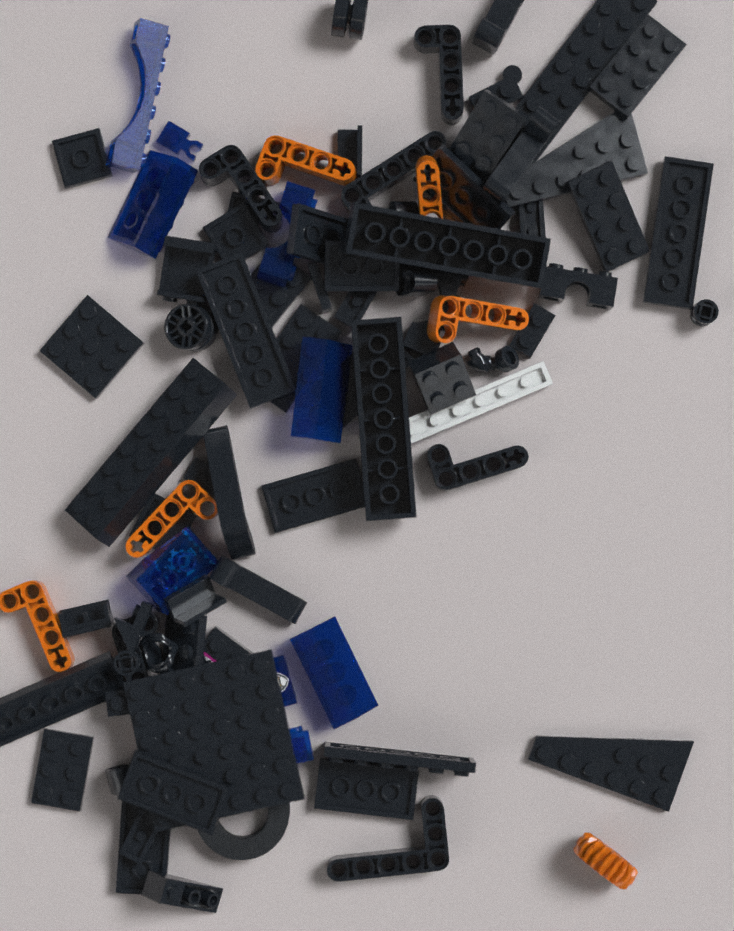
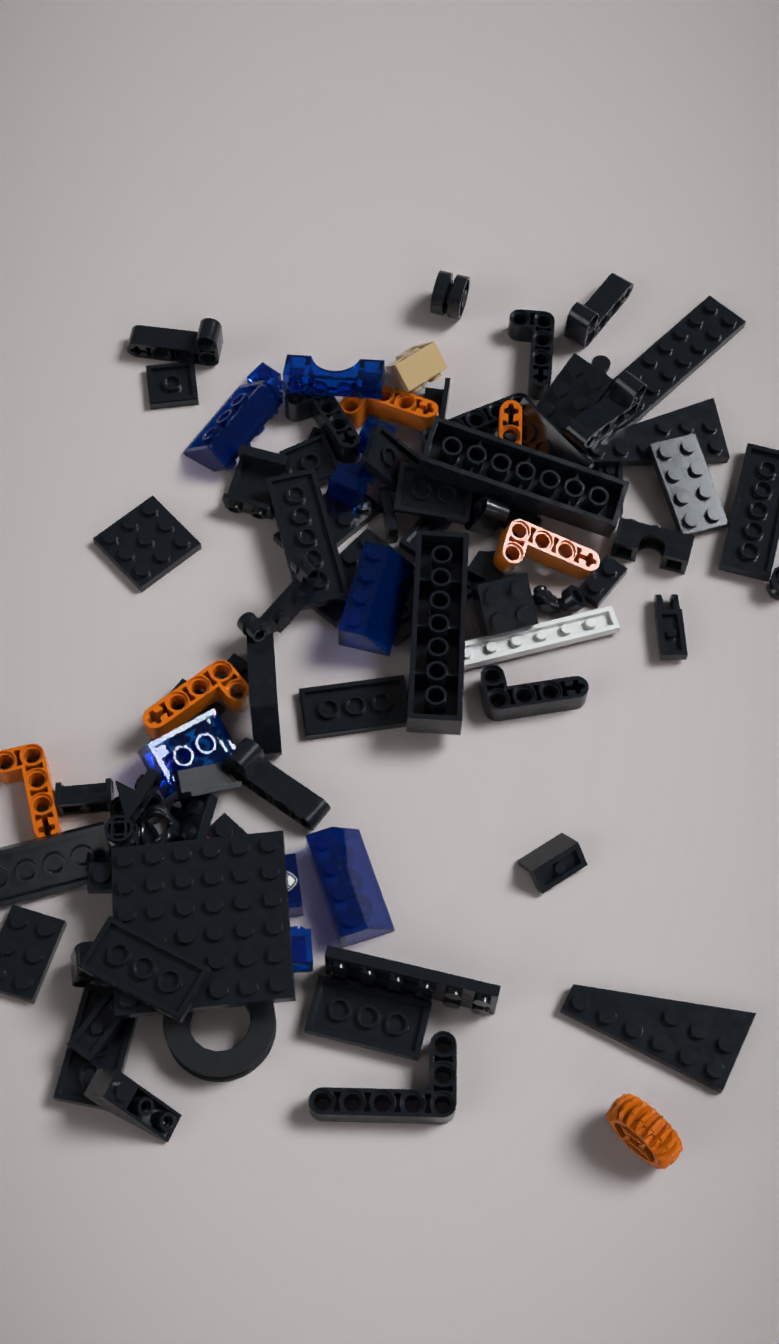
camera: 10 degrees right, 25 degrees down
black brick [65,358,237,547] -> none
clear blue arch [106,18,170,173] -> none
black wheel [164,304,218,351] -> none
black plate [588,14,687,120] -> none
none -> black beam [127,318,223,366]
none -> black plate [237,553,320,642]
none -> clear blue arch [283,354,385,399]
none -> tan brick [386,341,448,394]
none -> black panel [517,833,588,894]
none -> black hinge [654,594,688,660]

